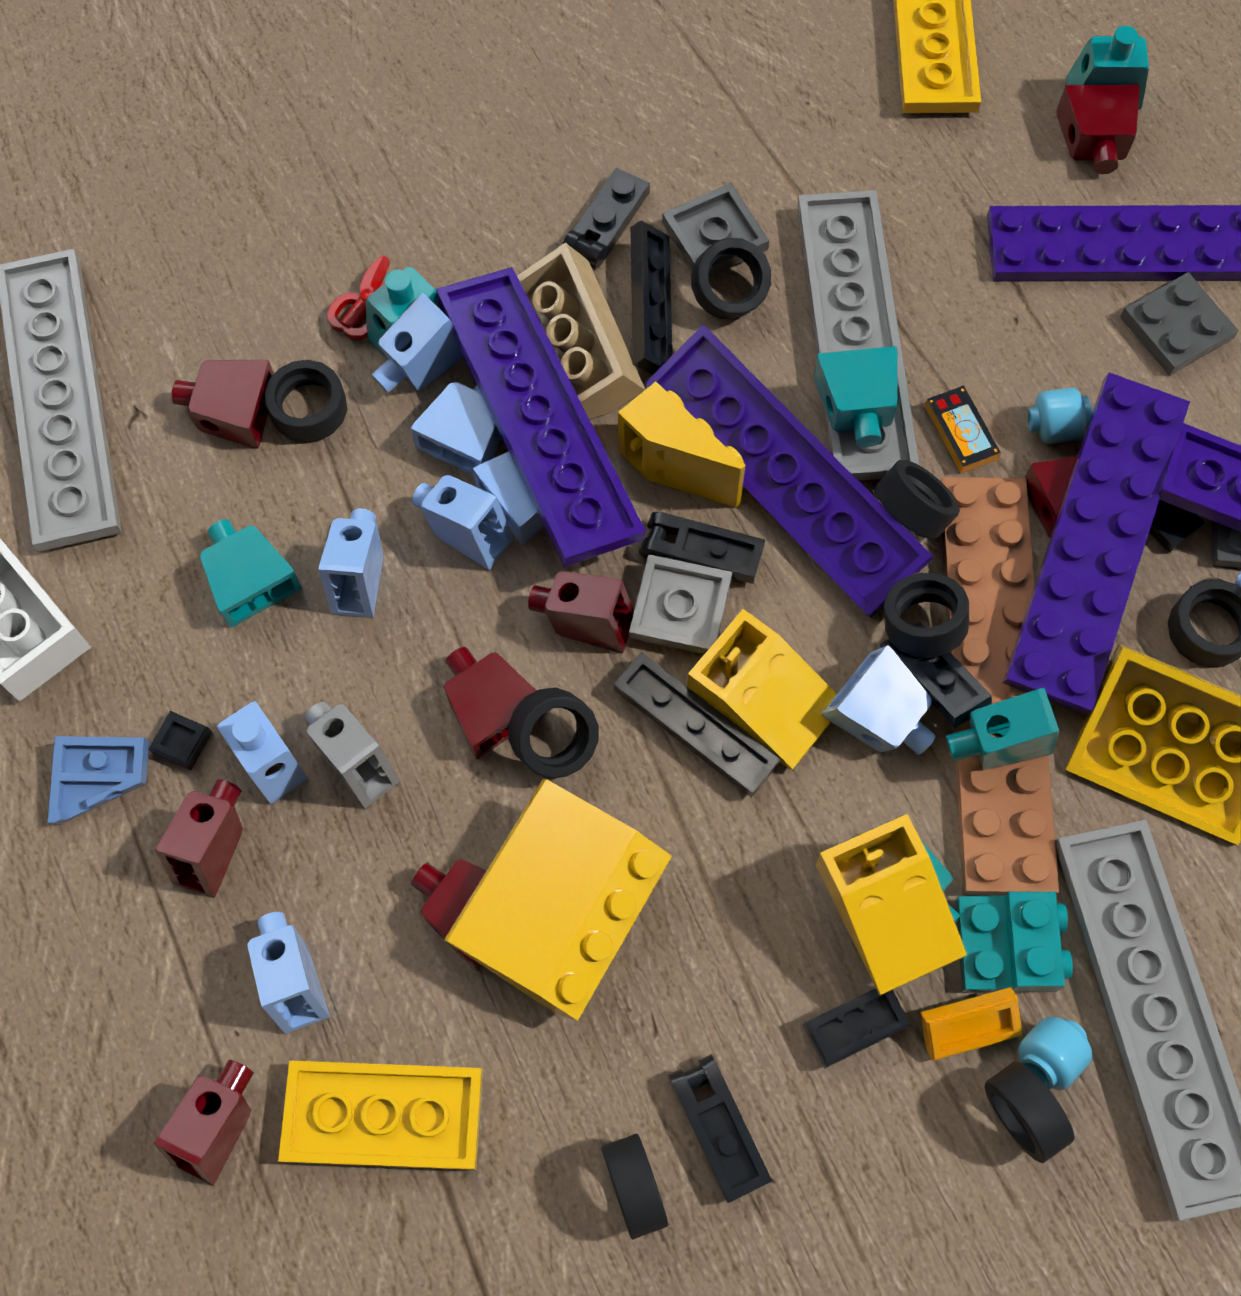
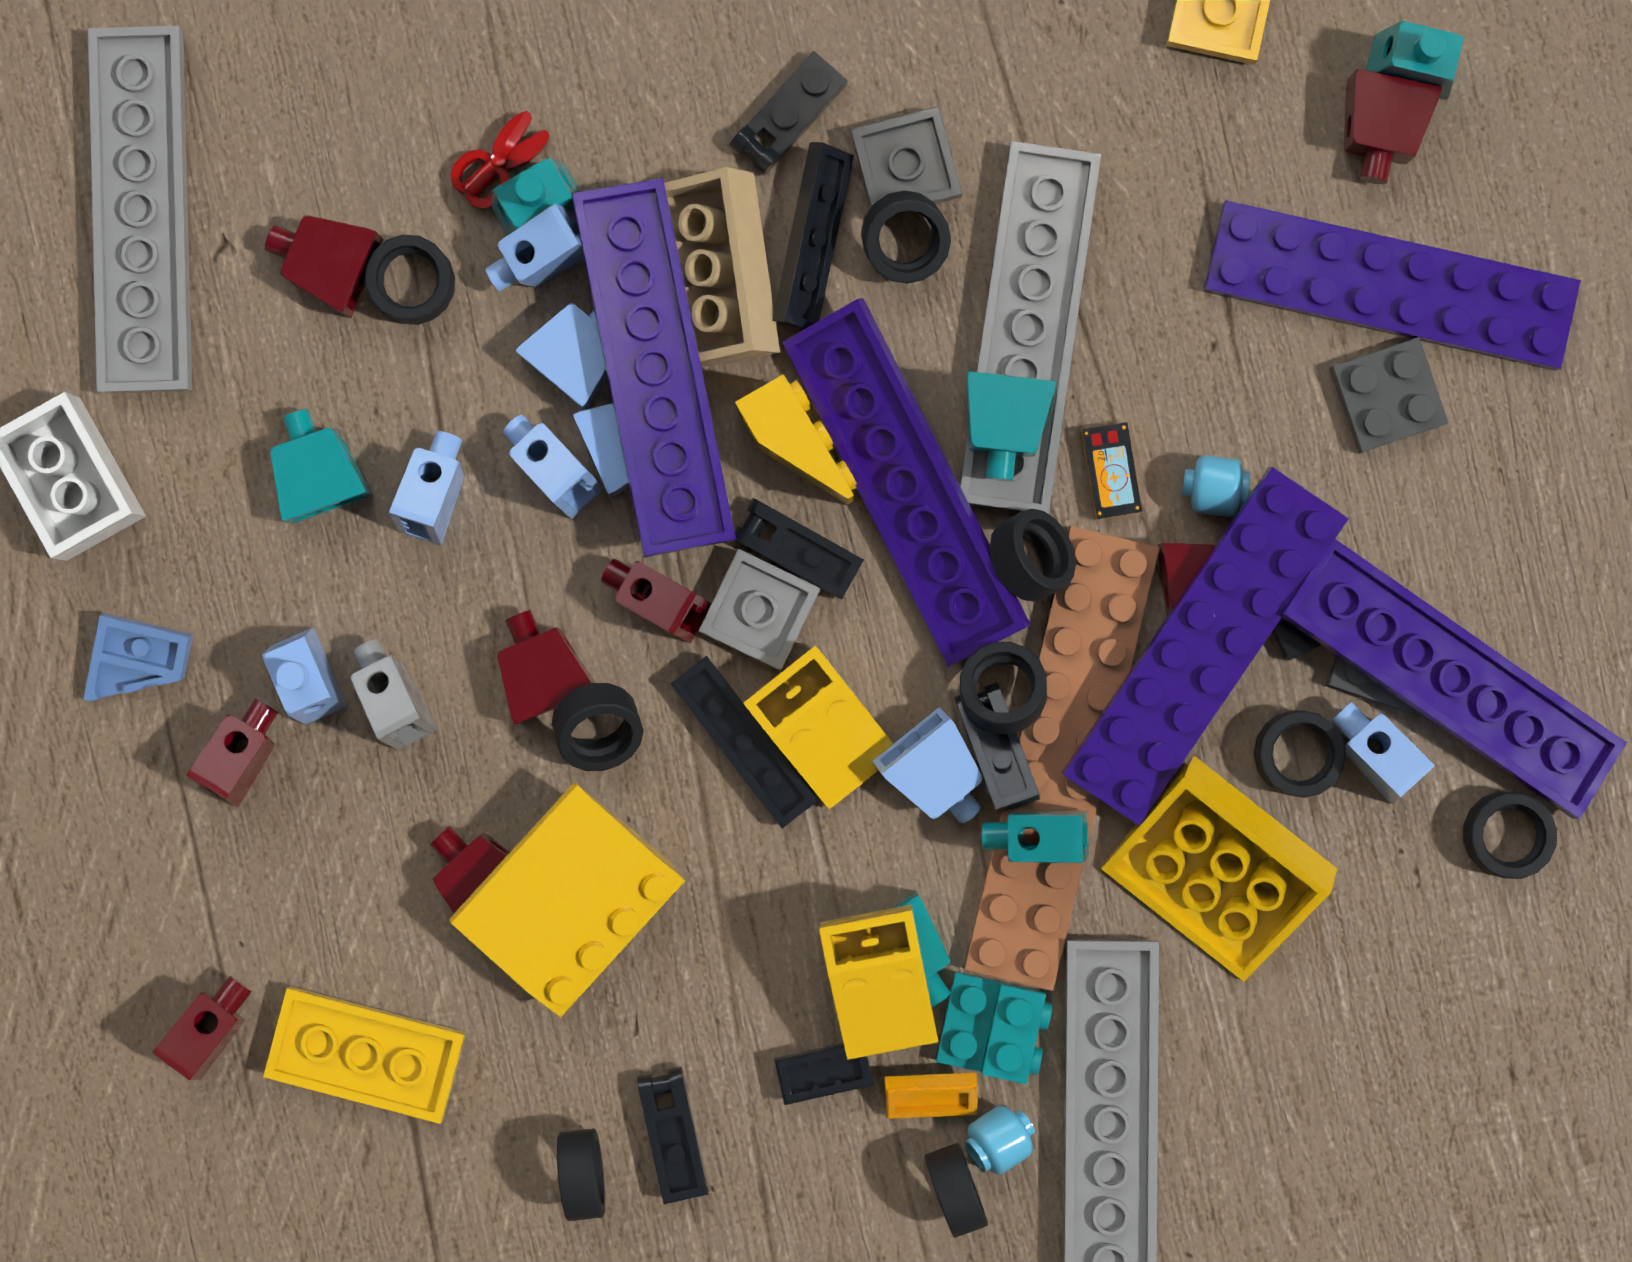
camera: 10 degrees right, 20 degrees up
black tile [148,711,212,771] -> none
light blue torso [247,912,330,1034] -> none

